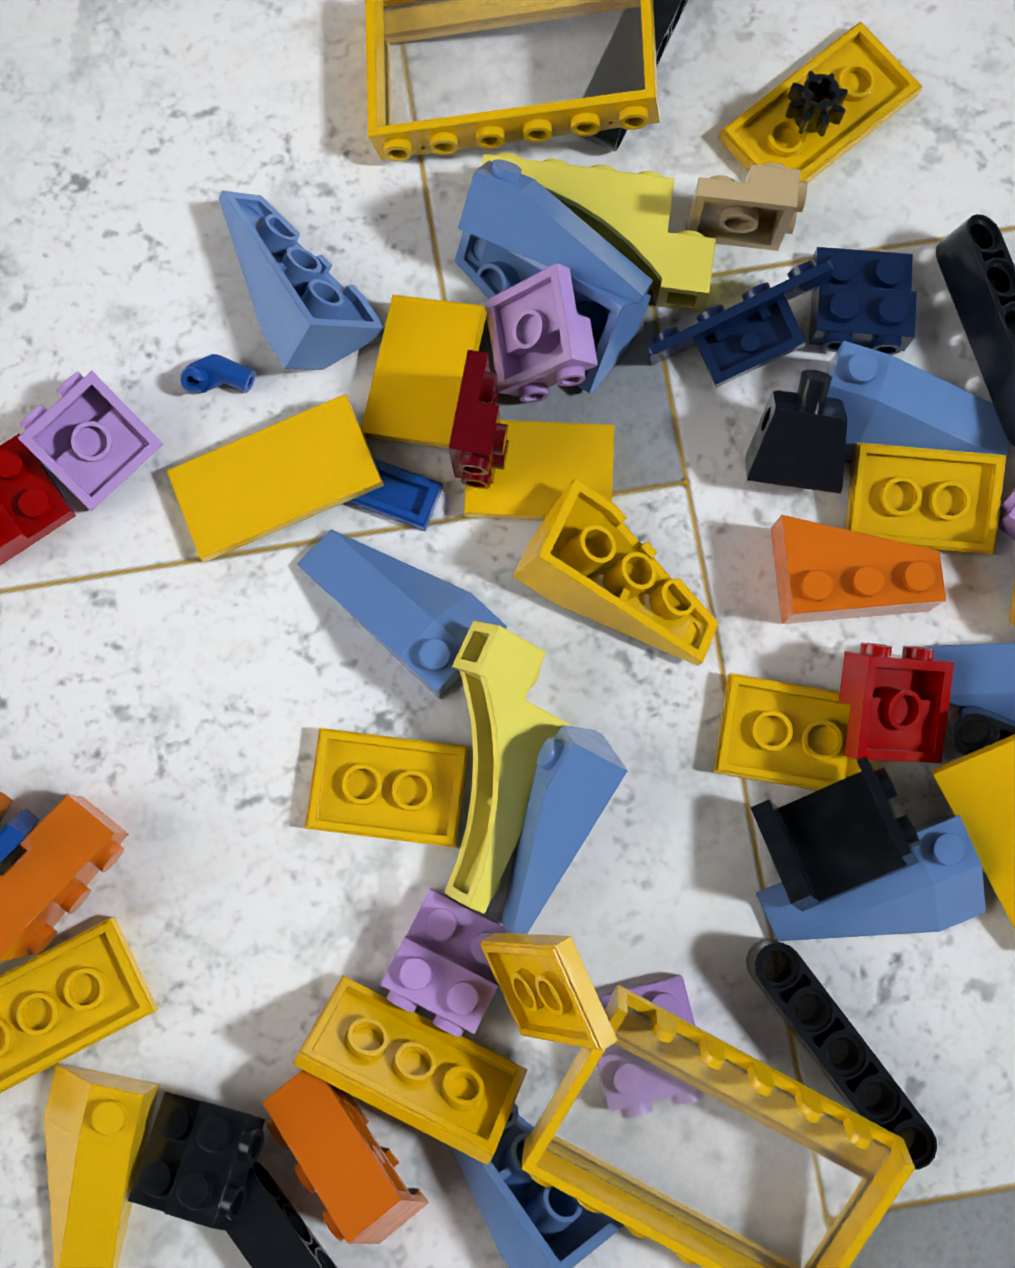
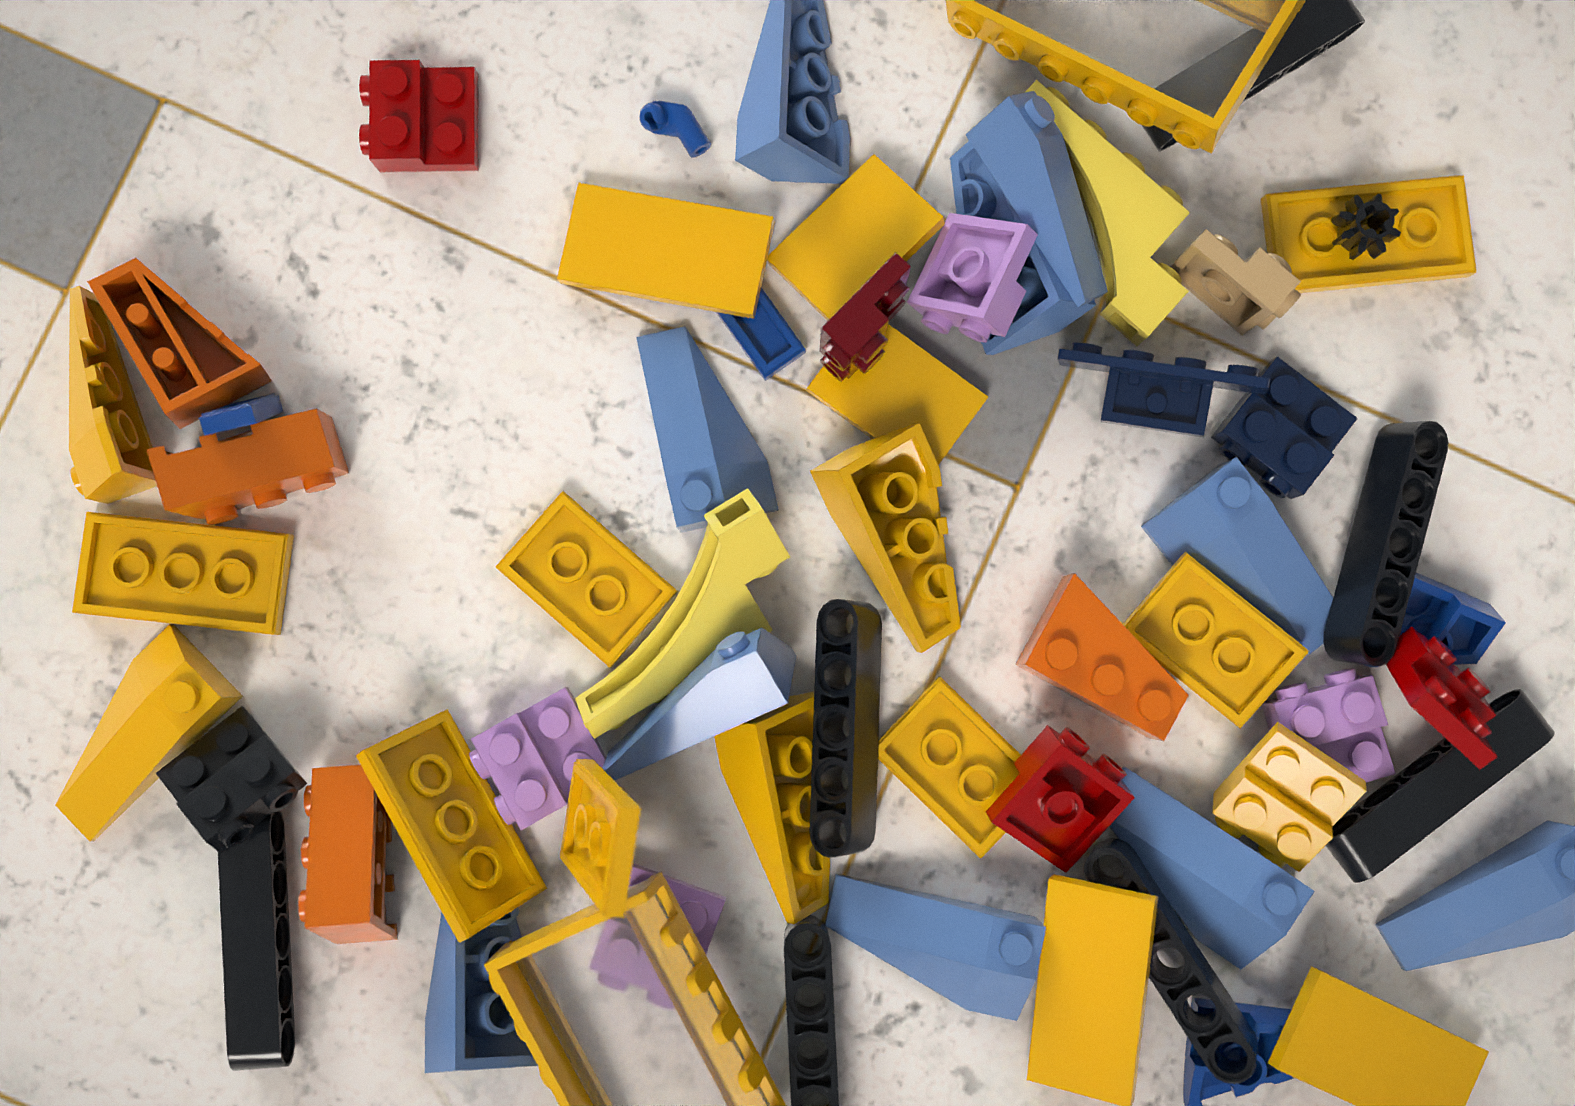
camera: 30 degrees right, 5 degrees up
lavender plate [18,370,163,511] -> none
black torso [745,370,847,494] -> none
black panel [750,756,921,912] -> none
none -> yellow wedge [714,692,830,924]
none -> black beam [810,599,882,858]

